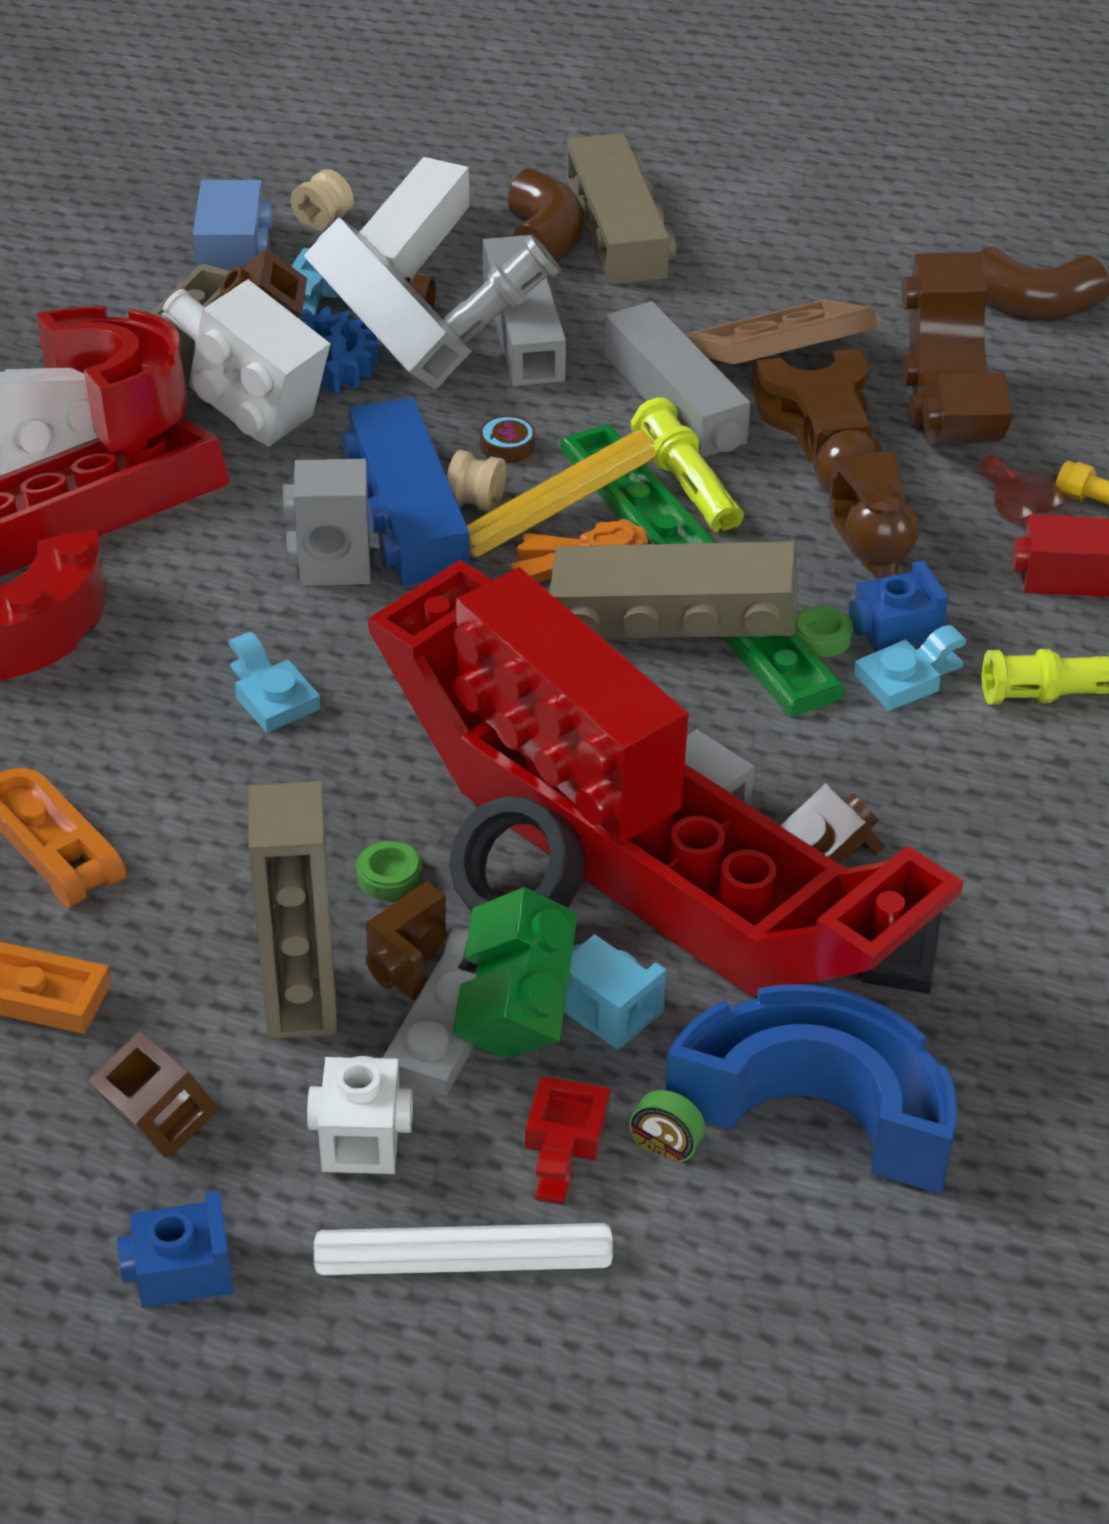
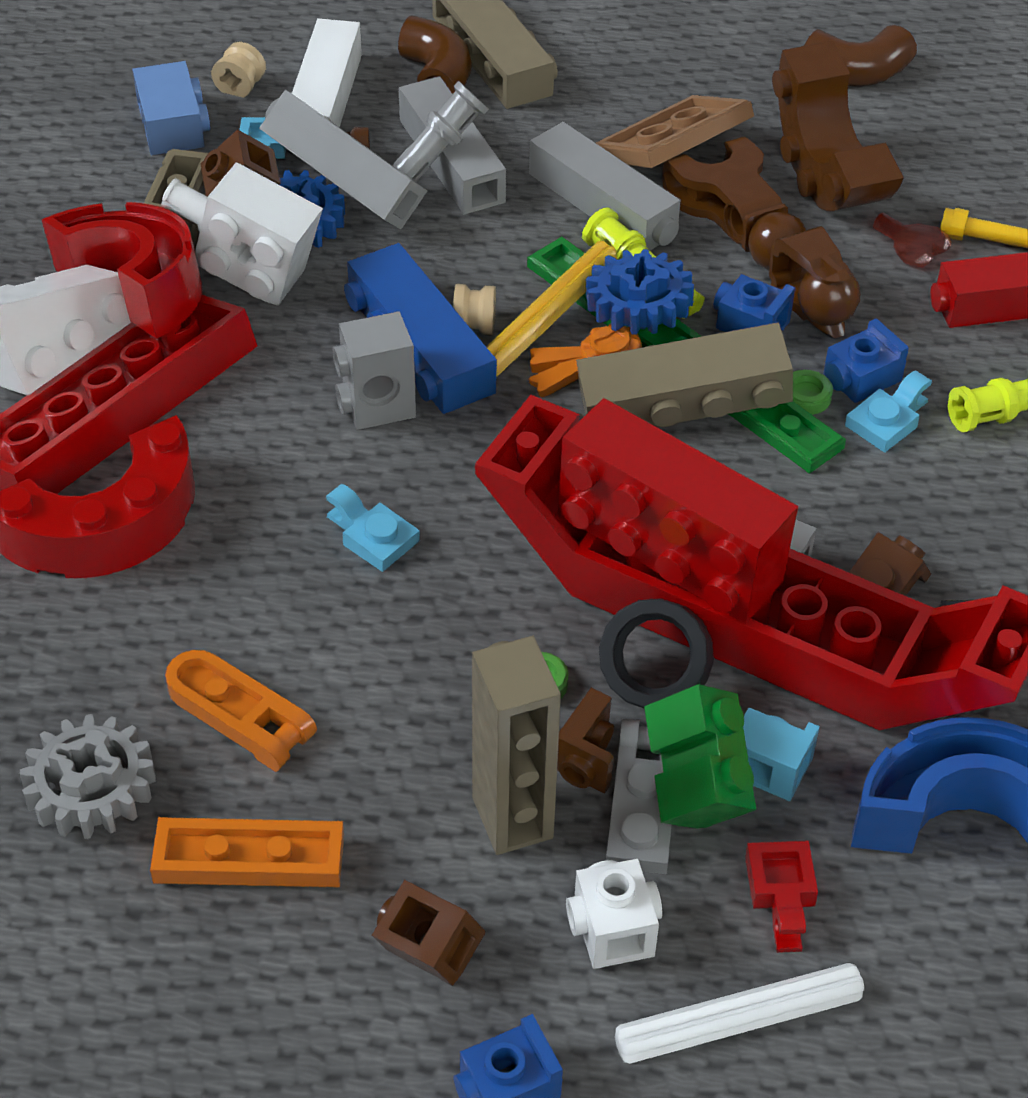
camera: 15 degrees left, 5 degrees up
reddish brown tile [480,416,535,463] -> none
tile [629,1090,706,1163] -> none
none -> blue gear [586,249,694,335]
none -> blue brick [713,274,795,332]

